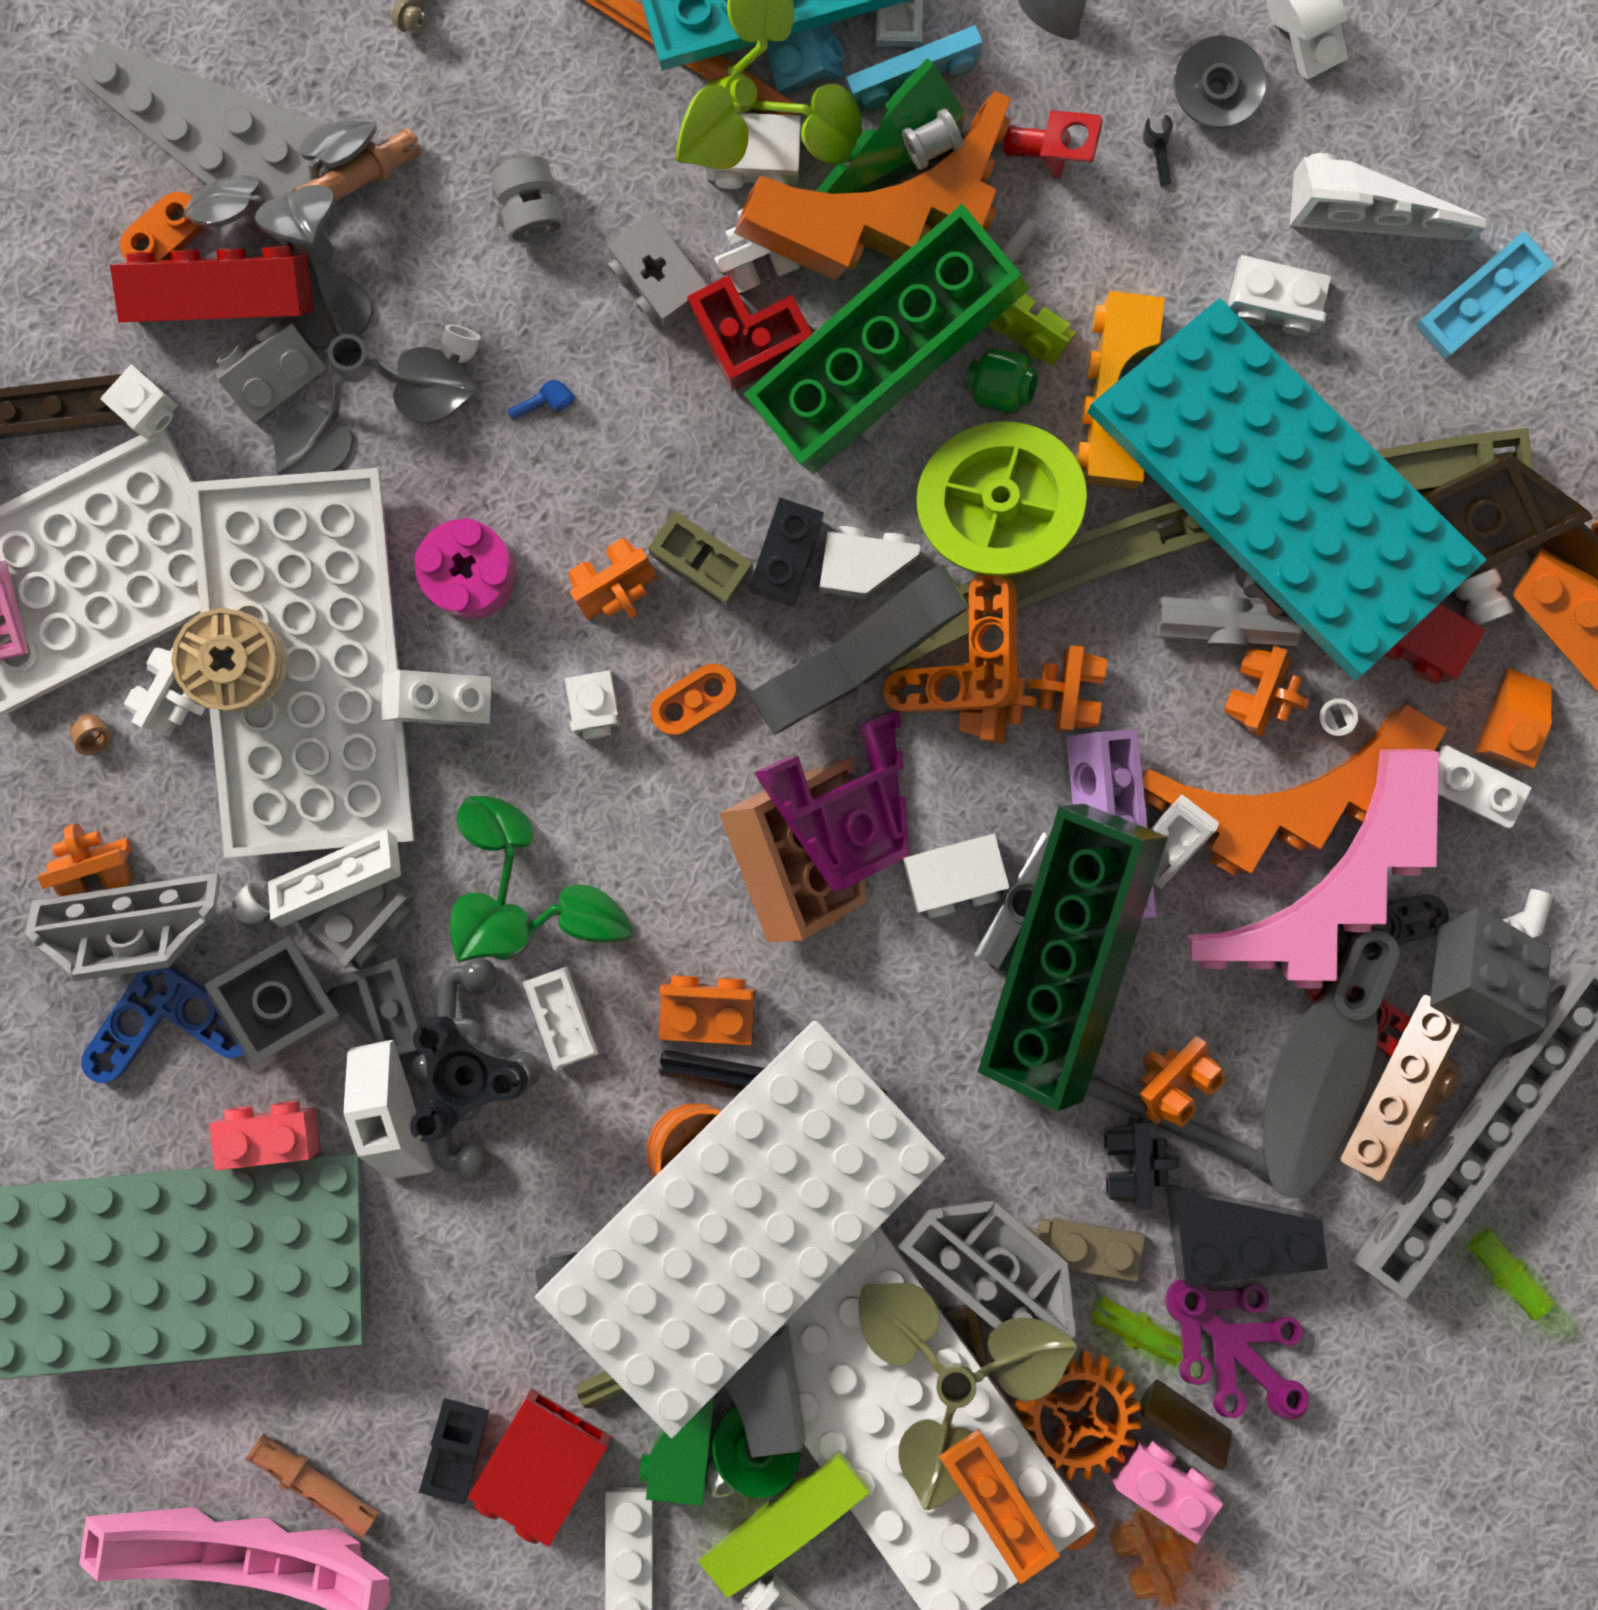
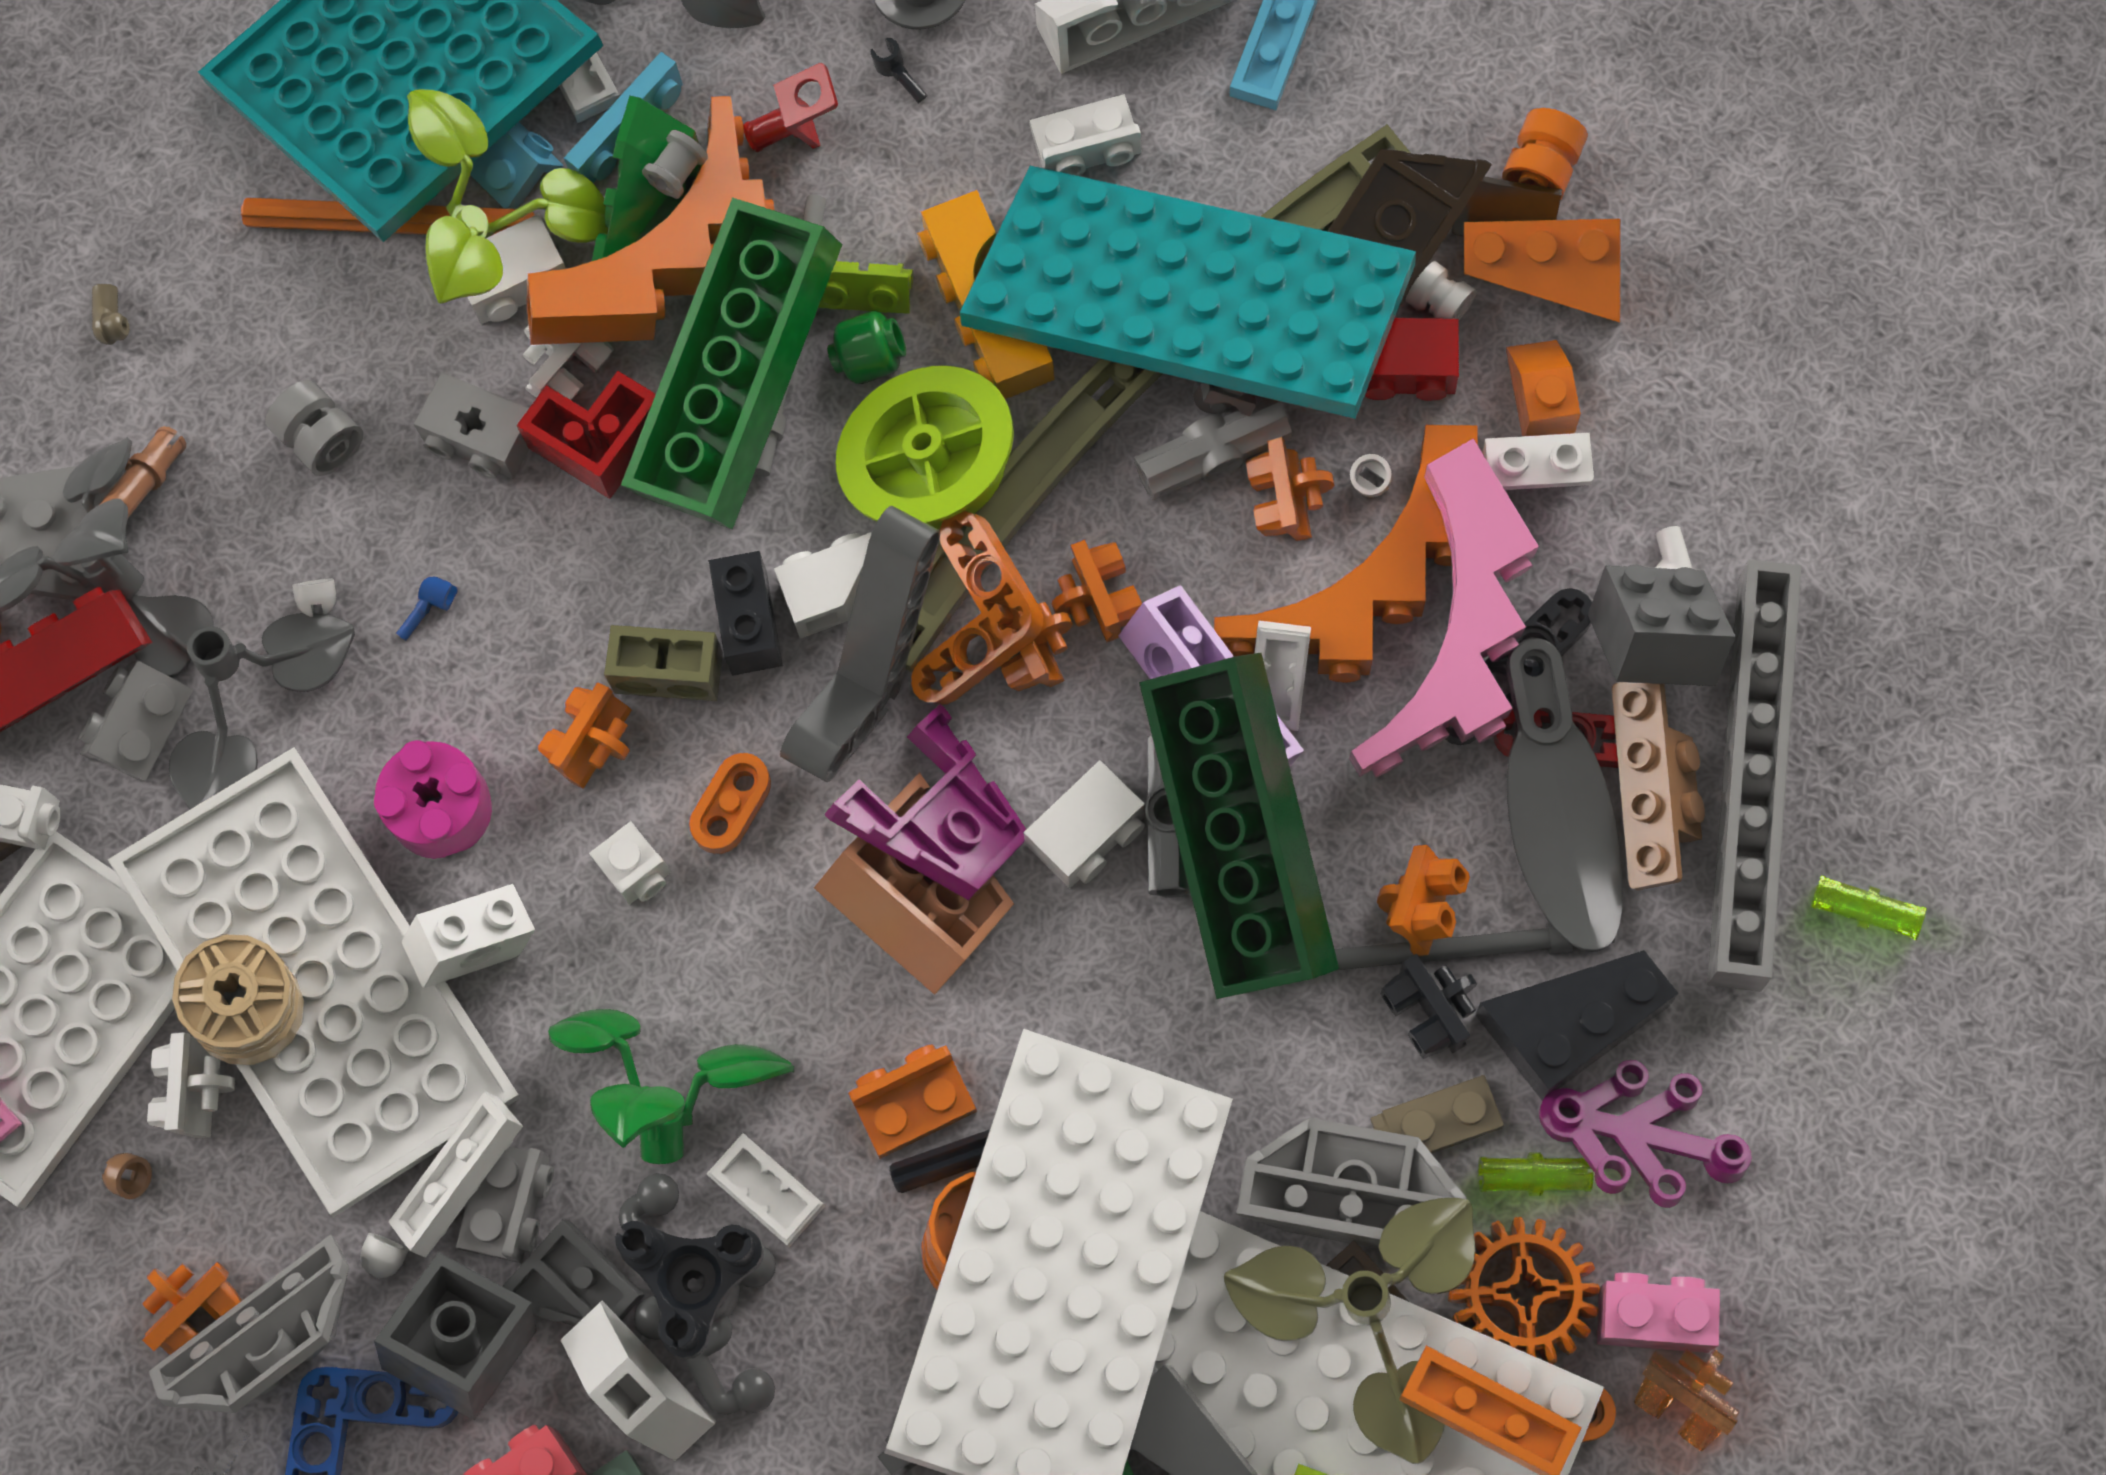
camera: 25 degrees left, 15 degrees down
dark brown slope [1139,1379,1232,1471] -> none

